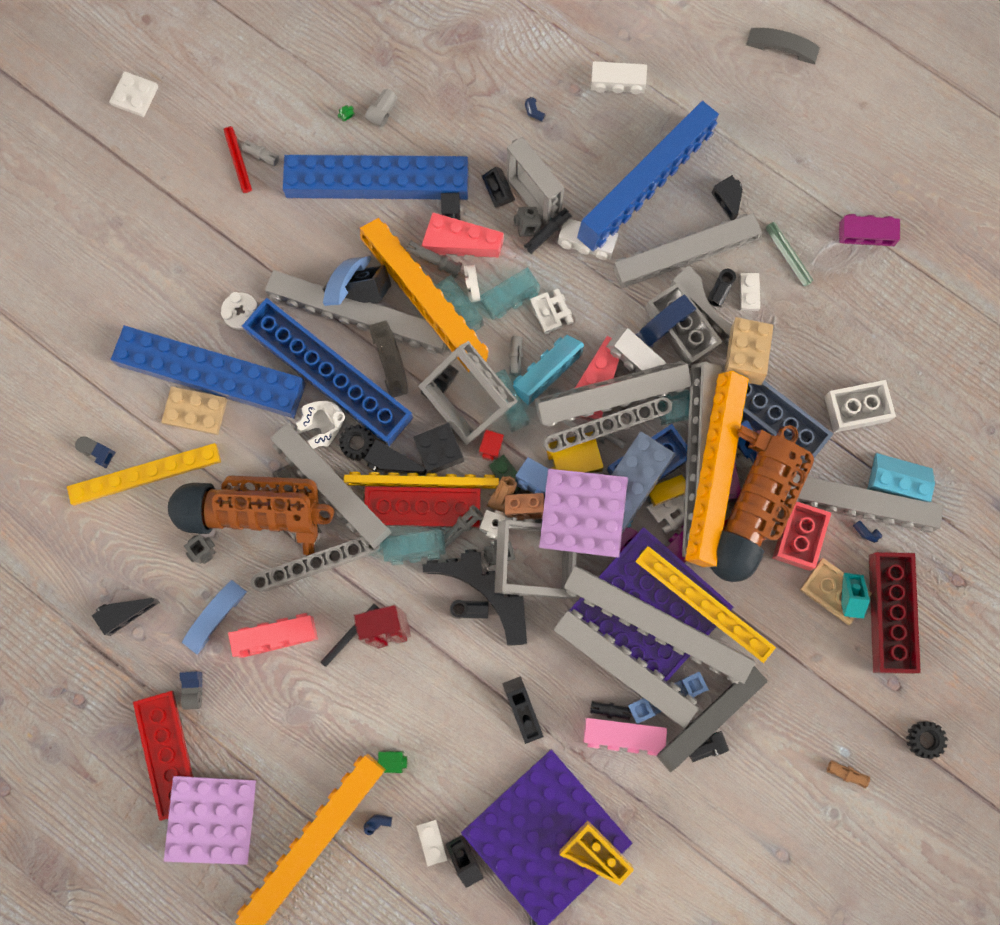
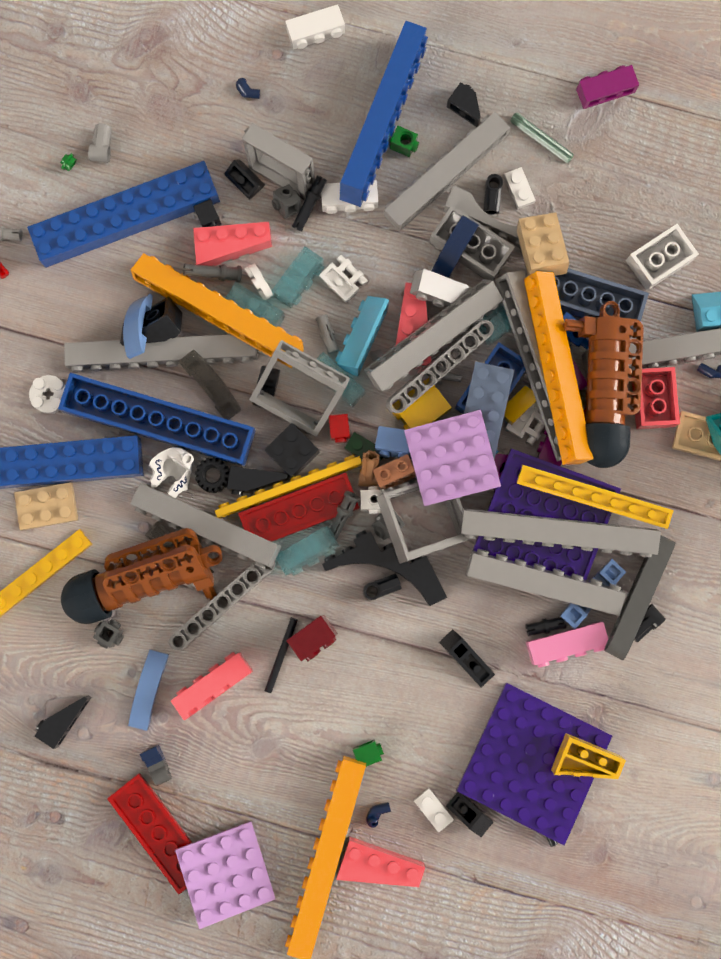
camera: 25 degrees left, 5 degrees up
none -> coral wedge [336,836,425,887]
none -> green brick [389,125,419,158]

